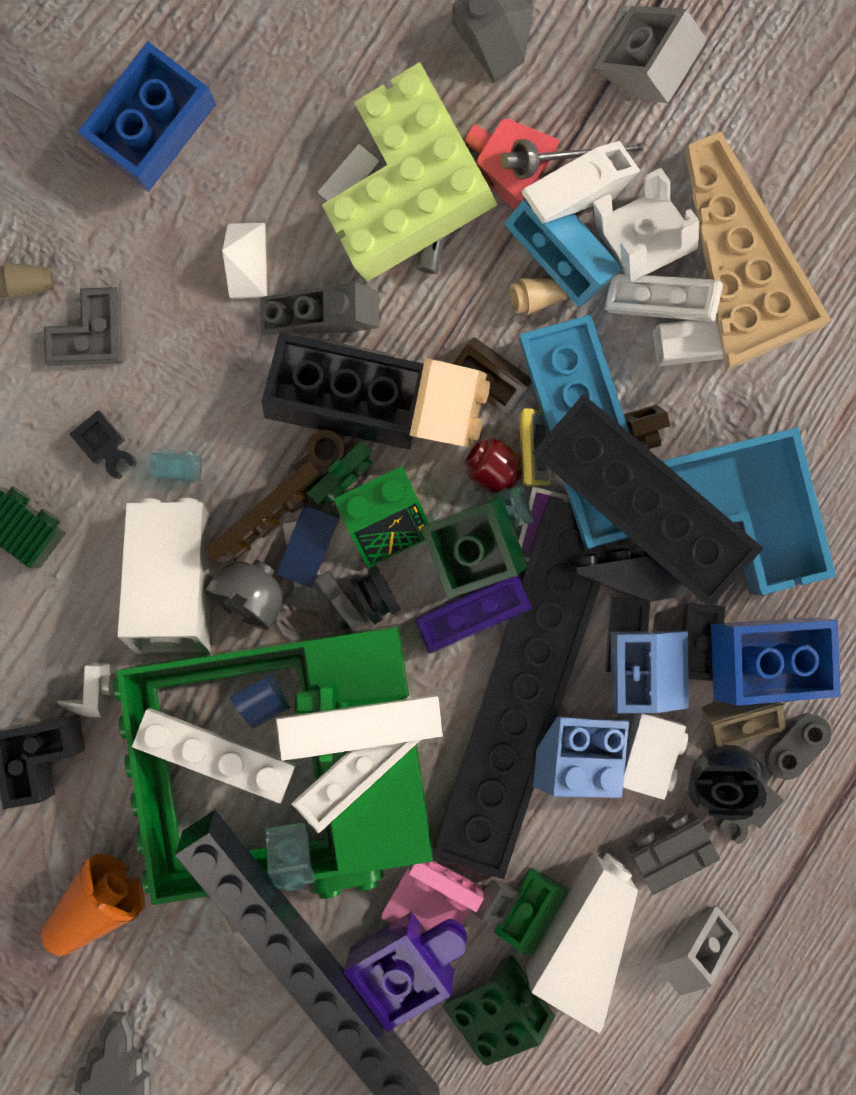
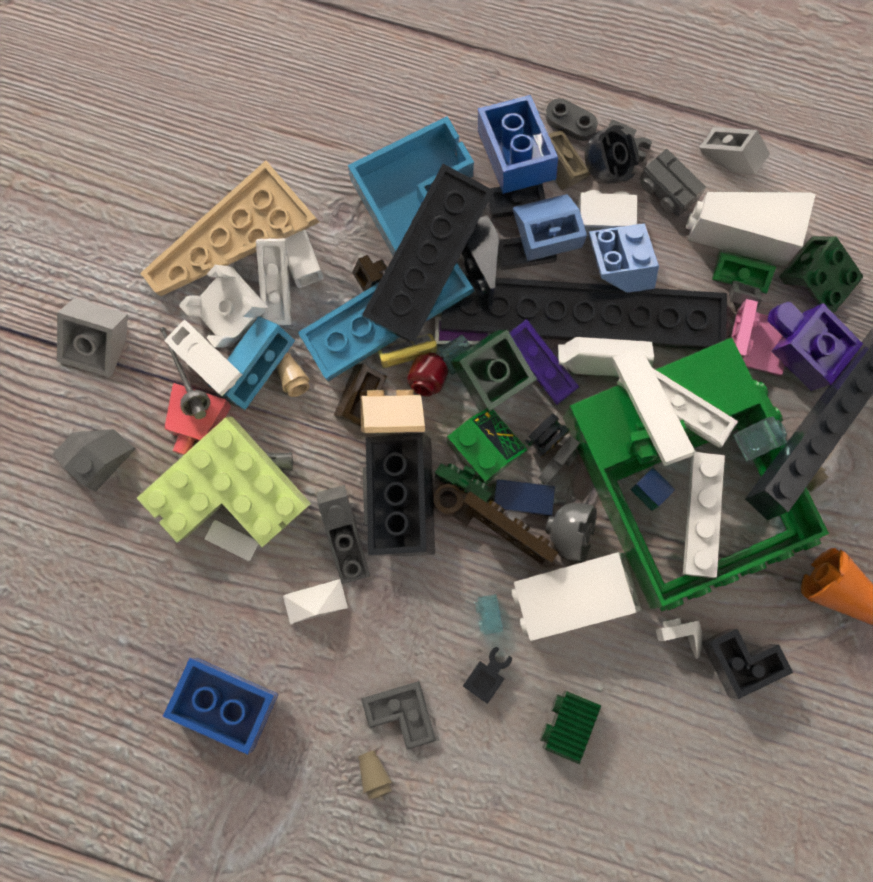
camera: 105 degrees left, 10 degrees down
none -> white piece [558,337,654,377]

